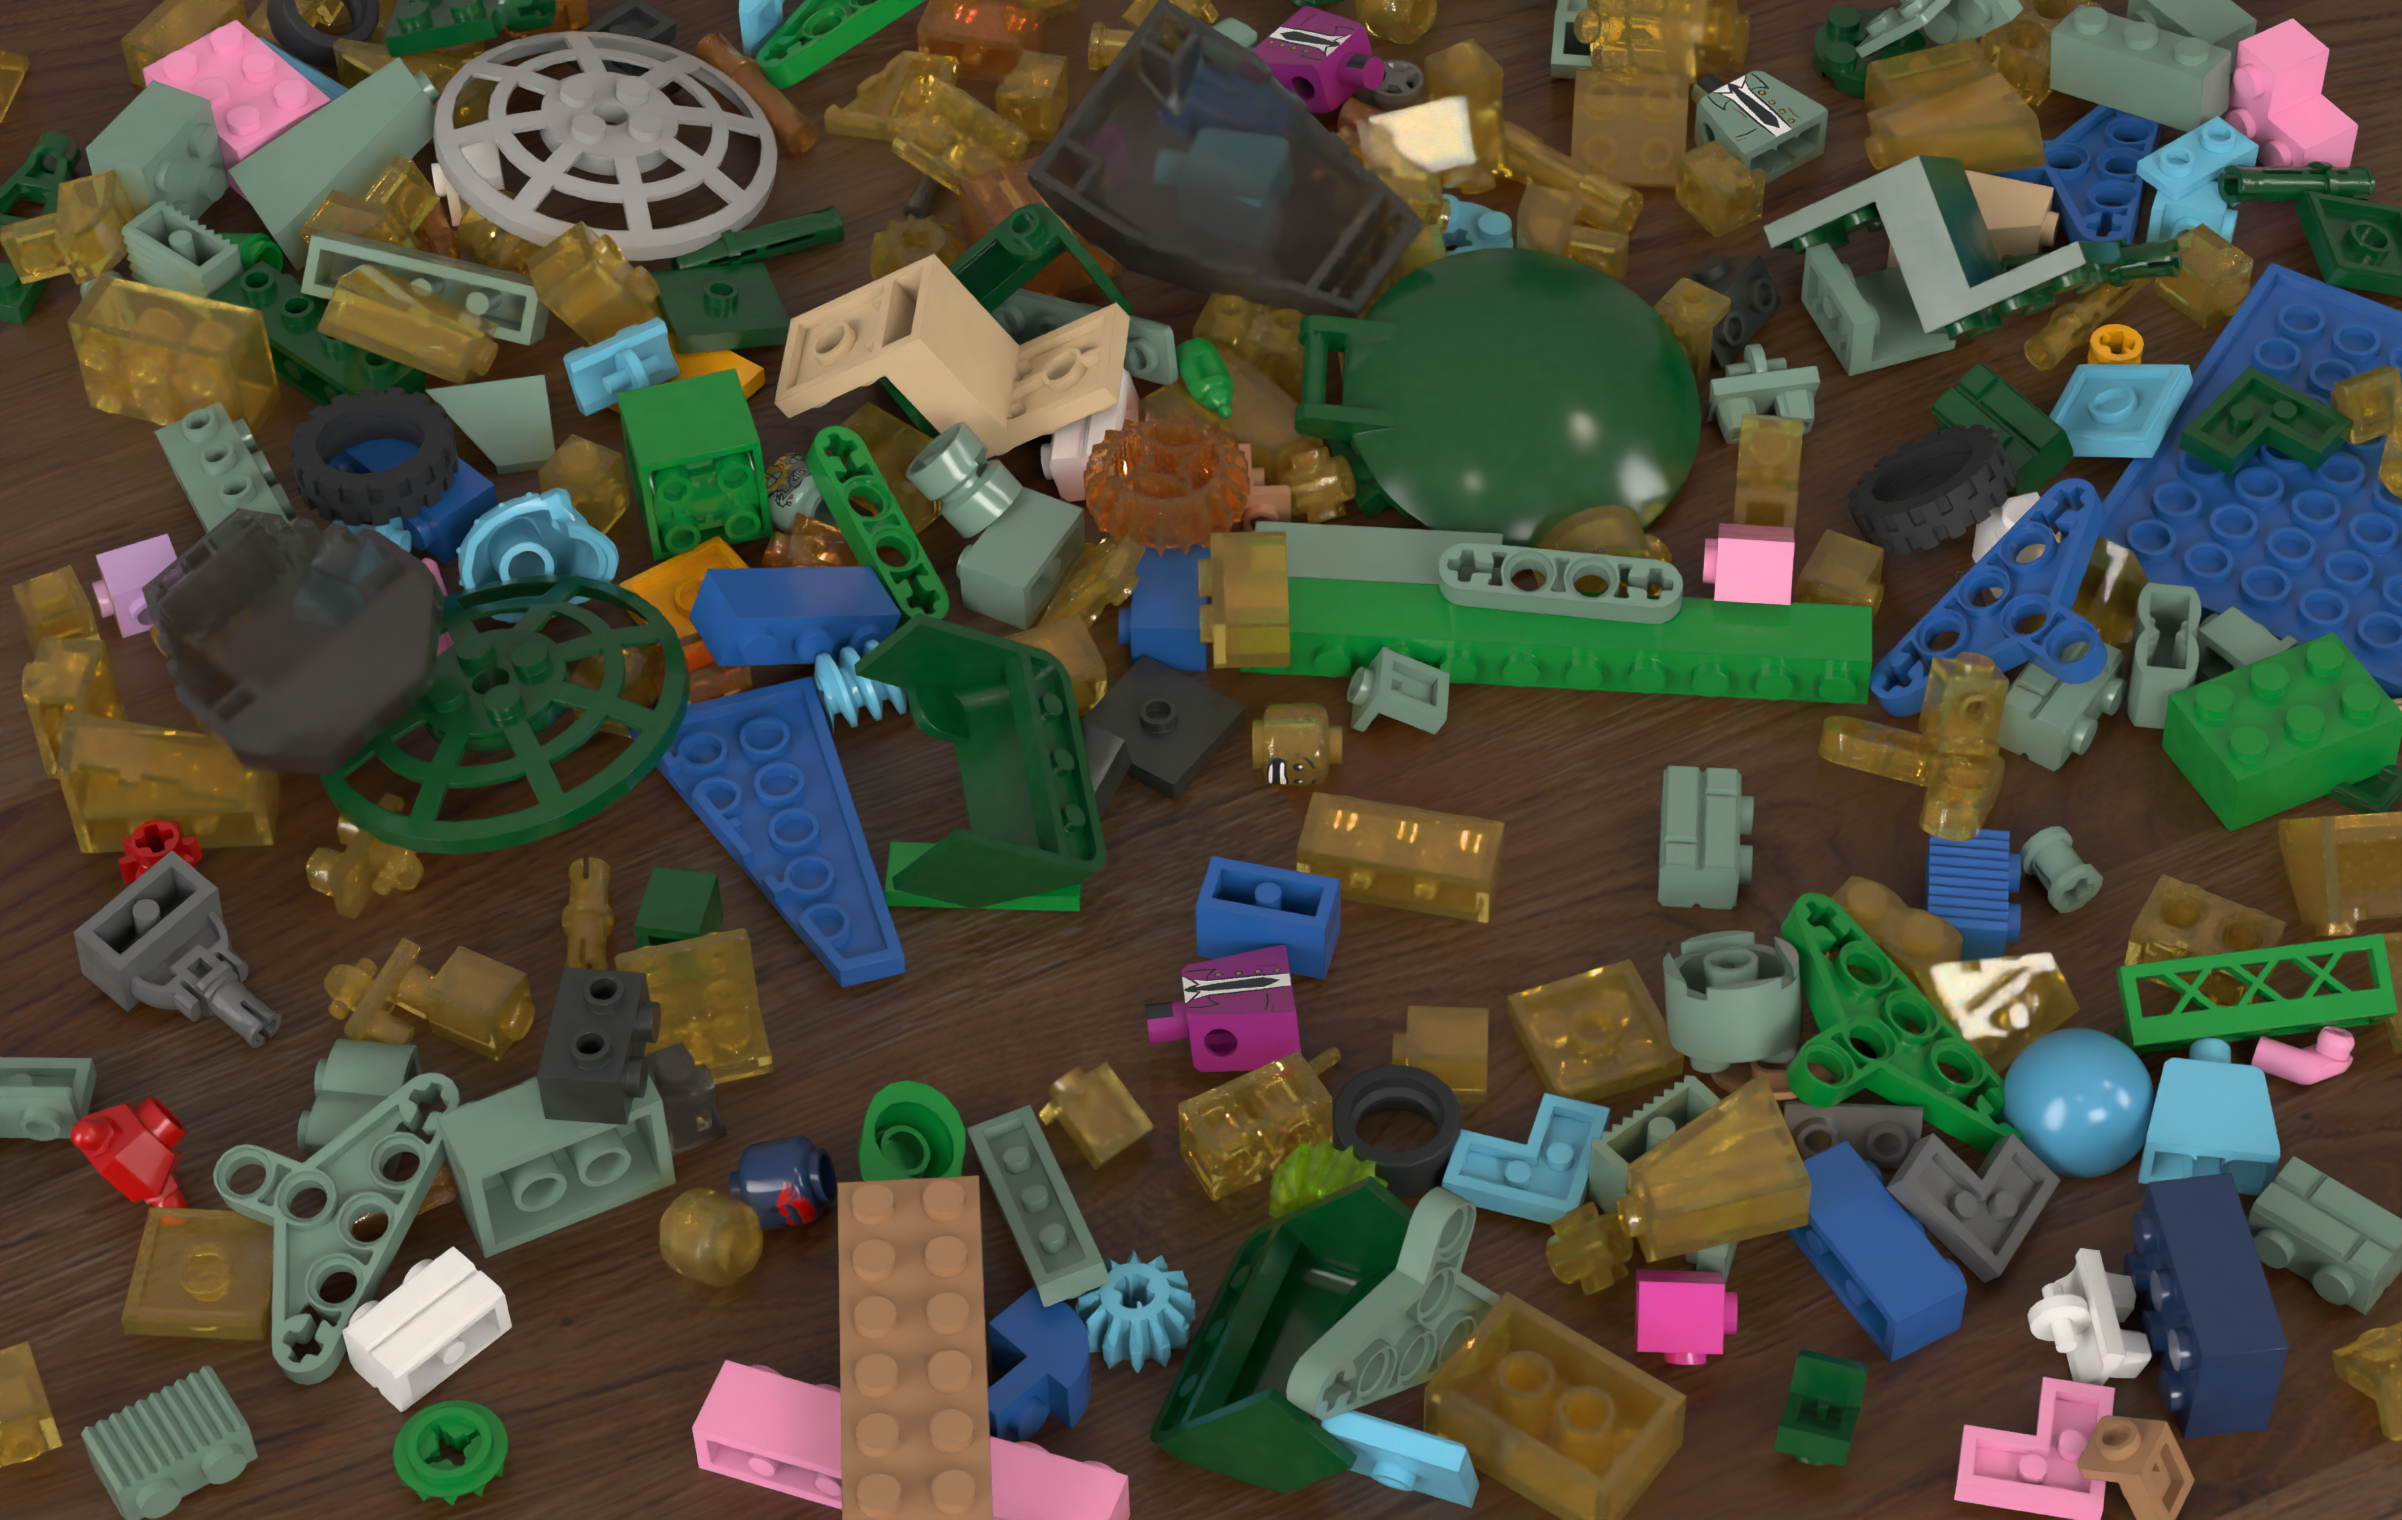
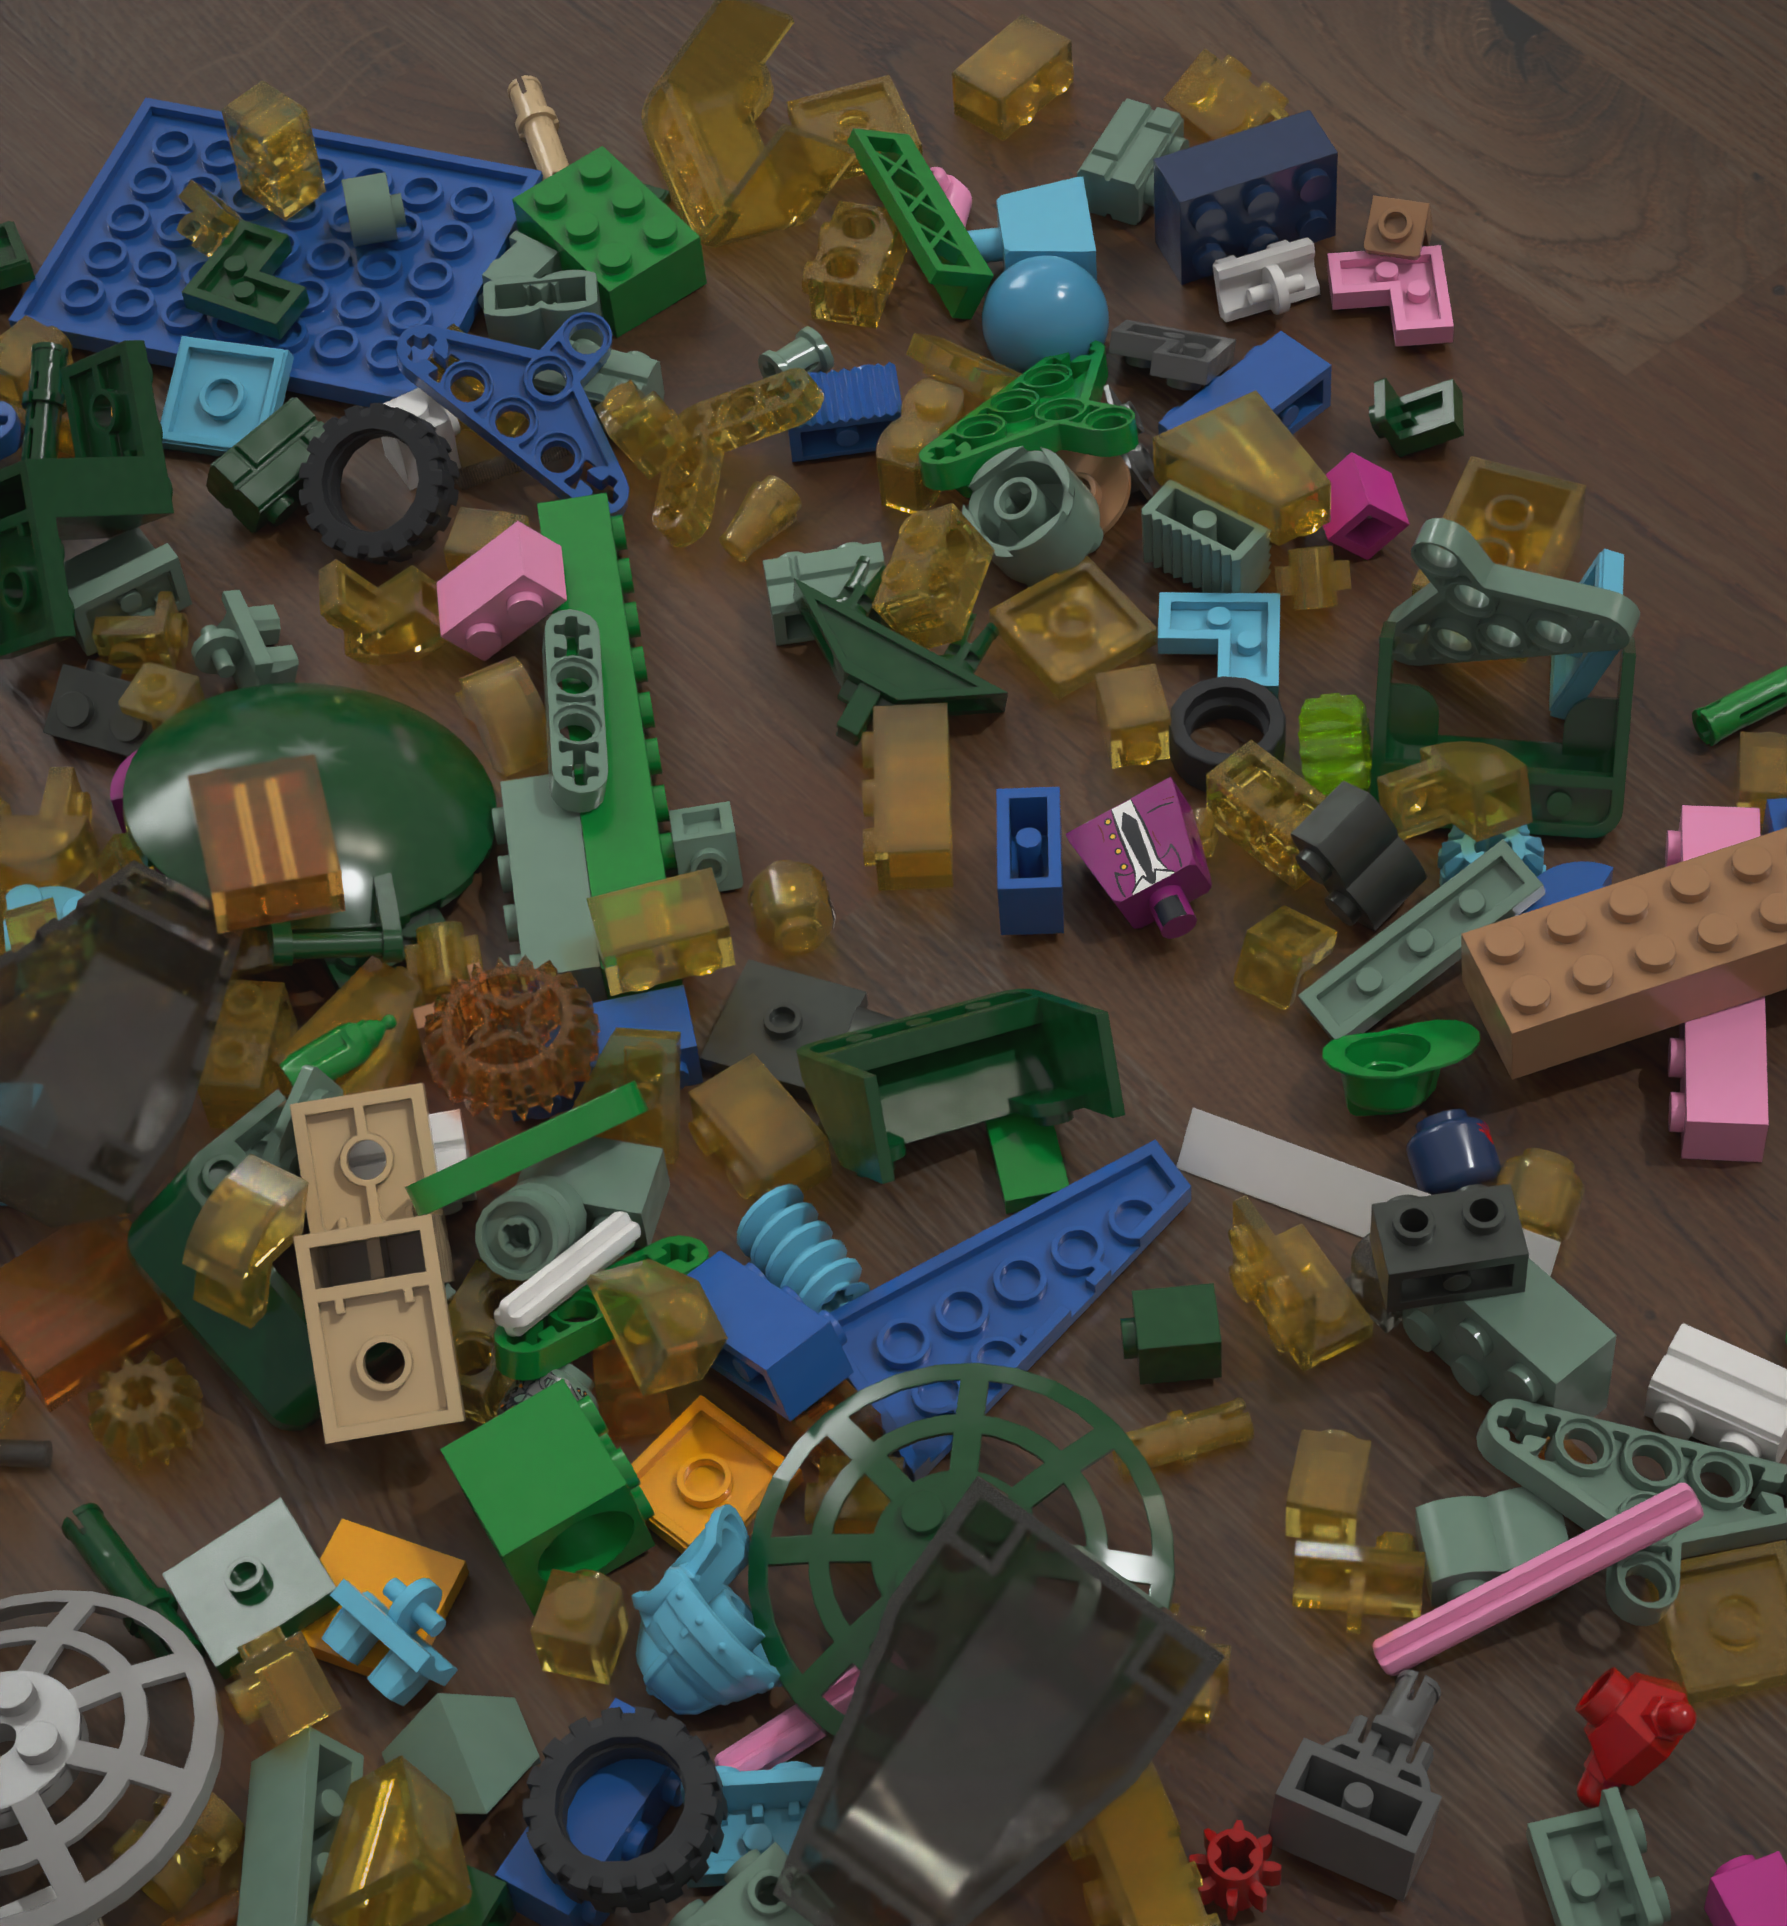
camera: 100 degrees left, 5 degrees up
none -> clear yellow bracket [92,591,189,674]
none -> clear yellow brick [183,1154,309,1328]
none -> clear orange brick [187,754,346,934]
none -> sand green plate [341,172,407,247]
none -> green beam [405,1080,649,1216]
none -> white axle [494,1211,641,1337]
none -> clear yellow slope [586,1259,728,1396]
none -> clear yellow cone [719,475,802,562]
none -> dark green connector [793,556,1008,746]
none -> clear yellow brick [872,503,995,649]
none -> white sticker [1176,1107,1561,1276]
none -> pearl dark grey brick [1291,780,1427,931]
none -> bright pink axle [1372,1483,1704,1676]
none -> clear yellow brick [1377,741,1533,842]

